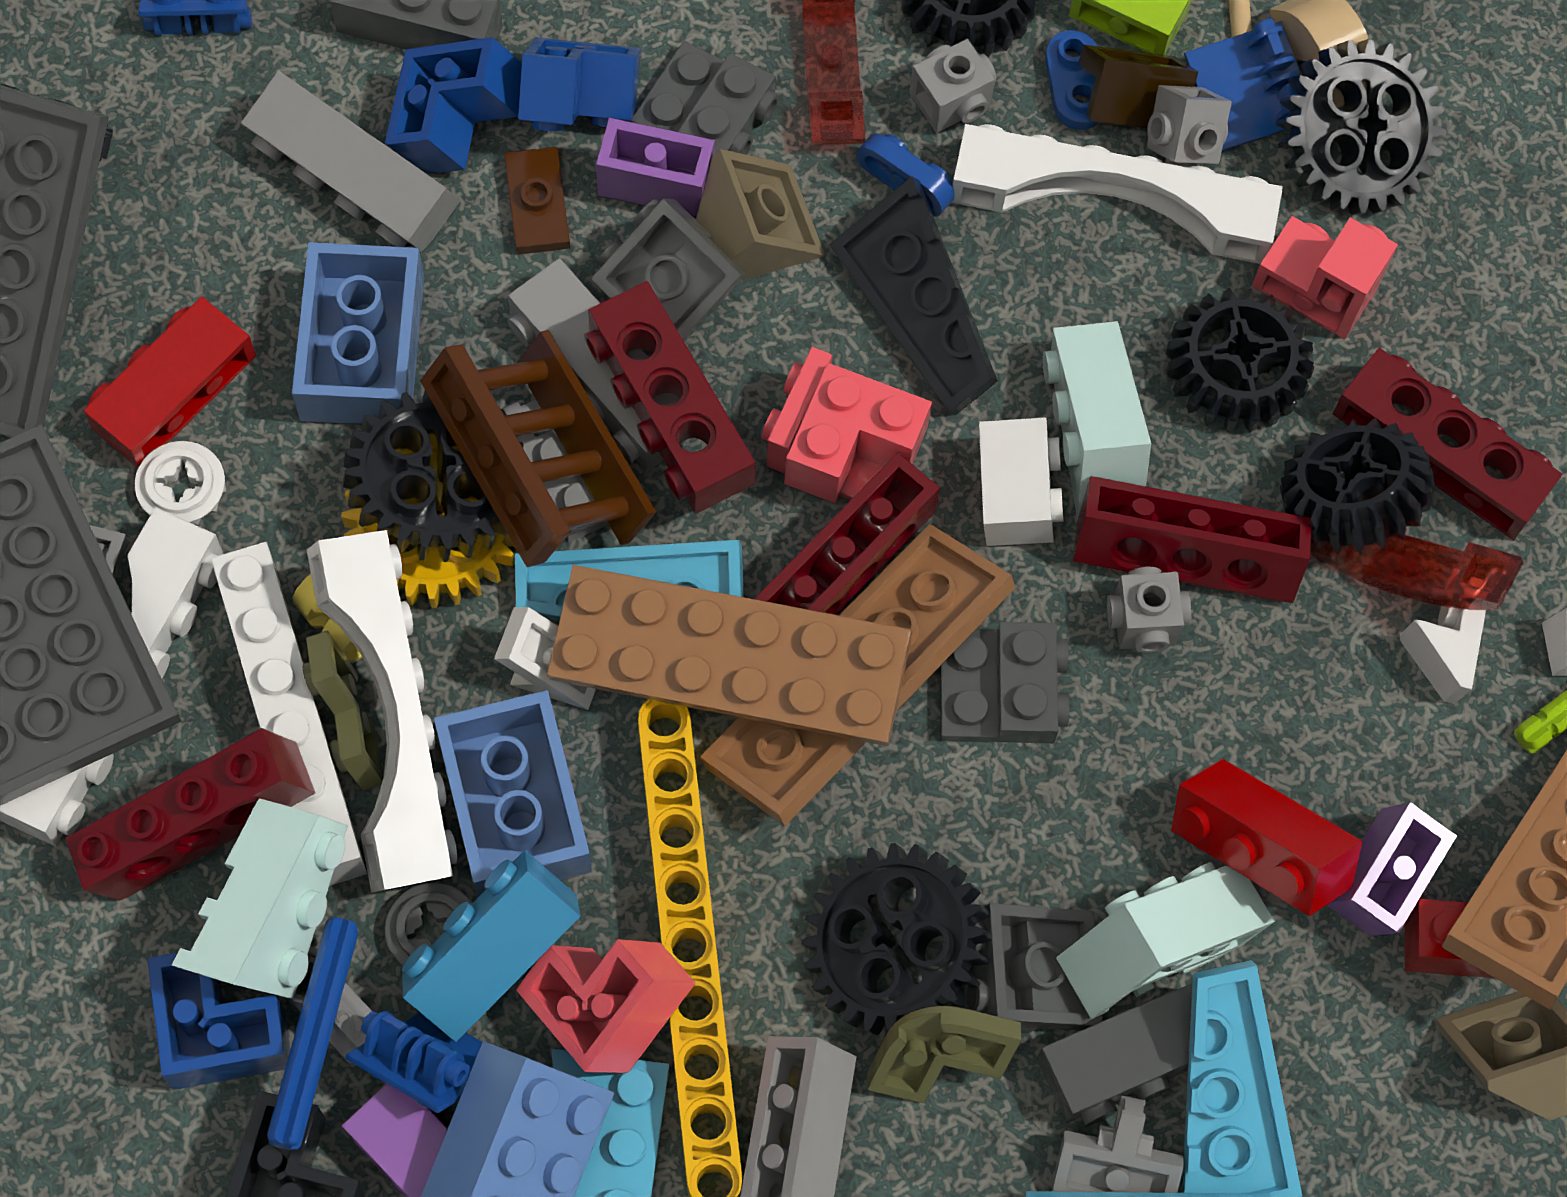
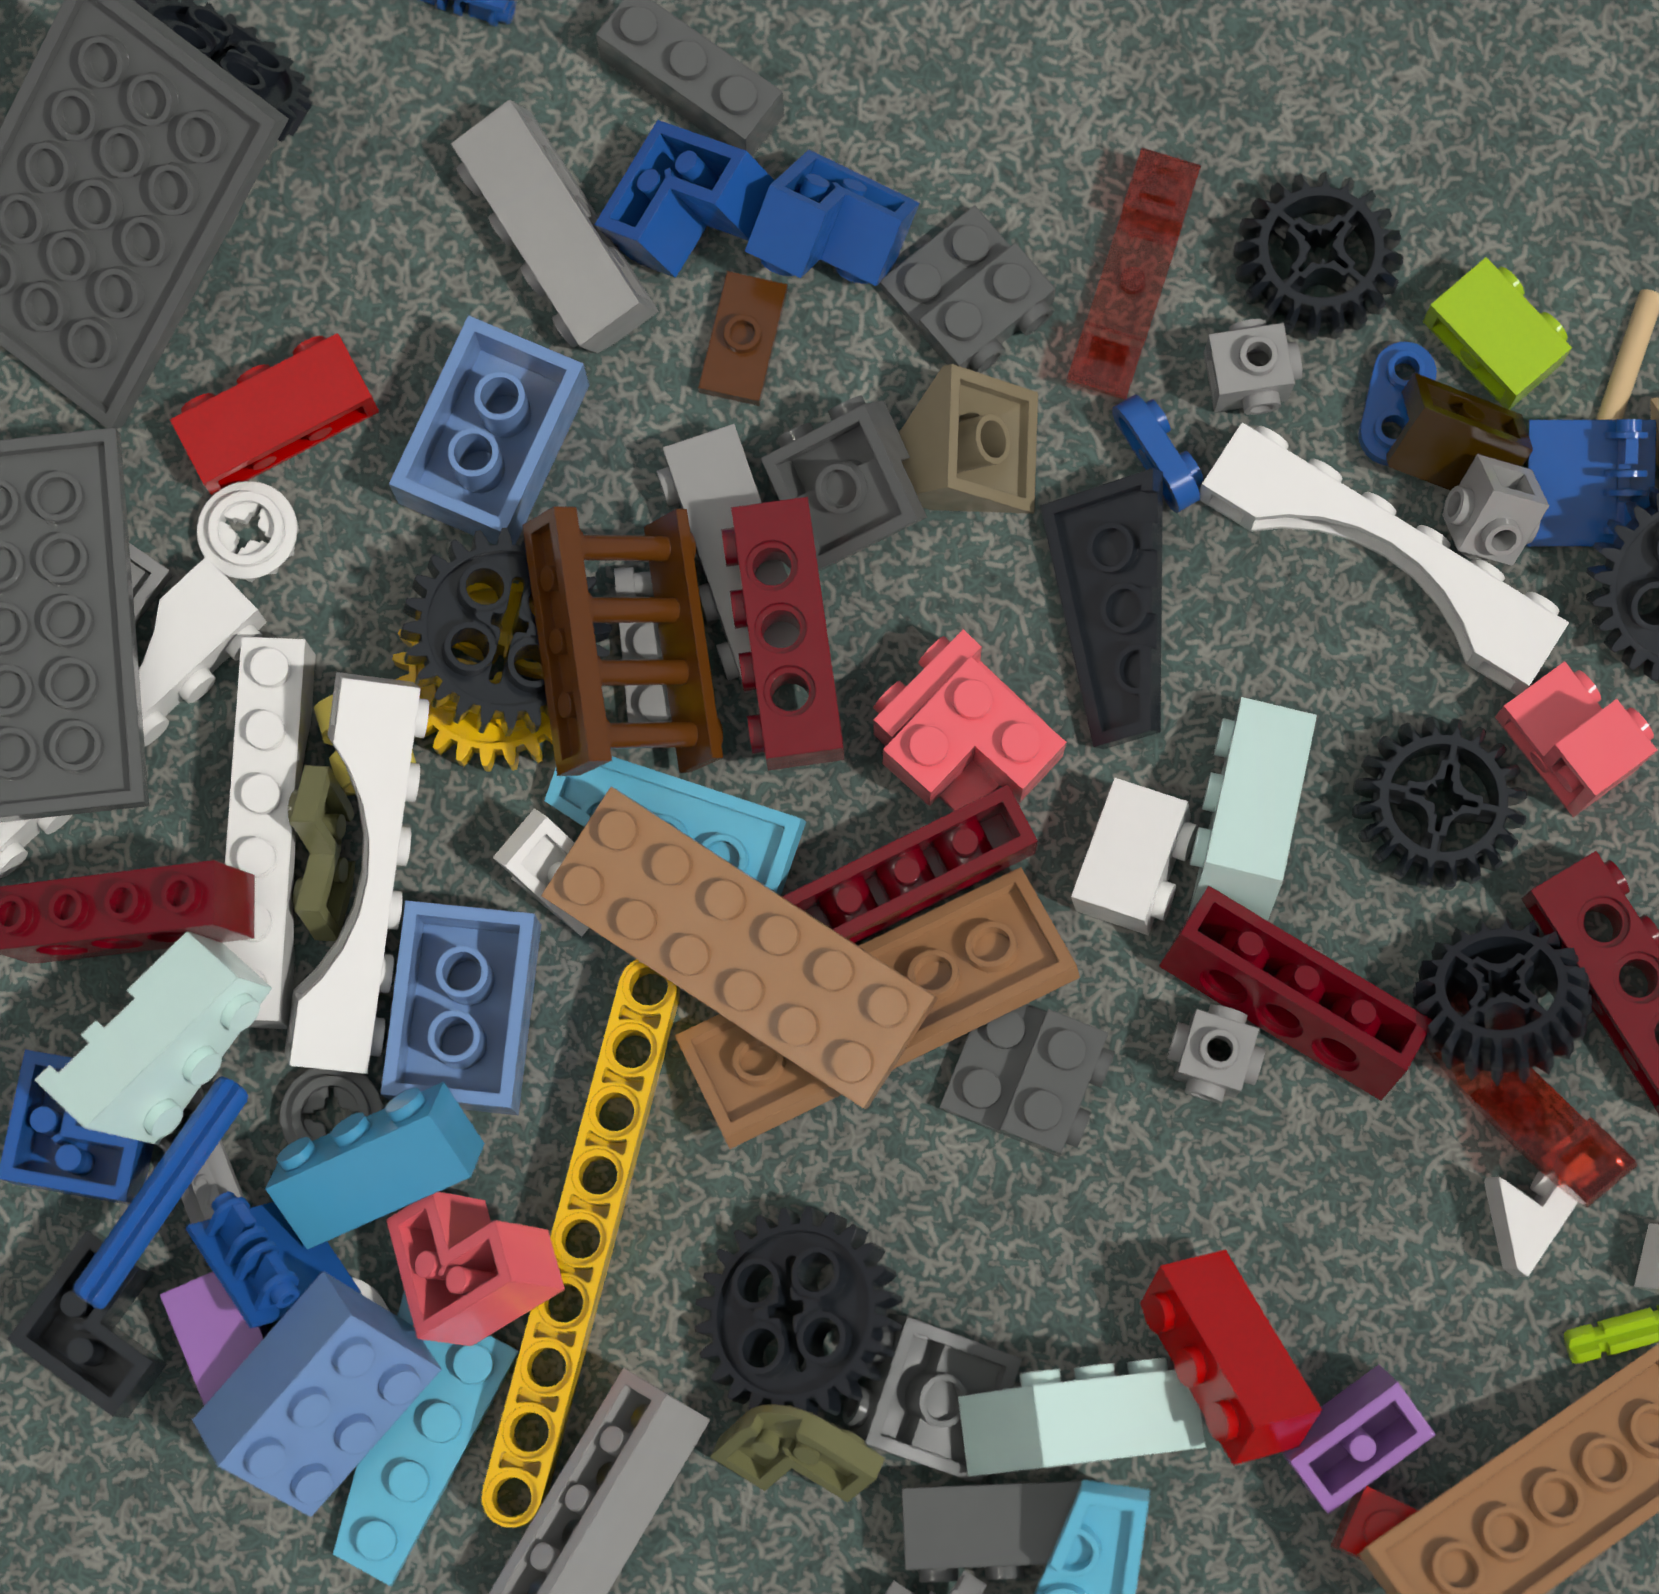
camera: 30 degrees right, 10 degrees up
medium lavender brick [596,118,715,217] -> none

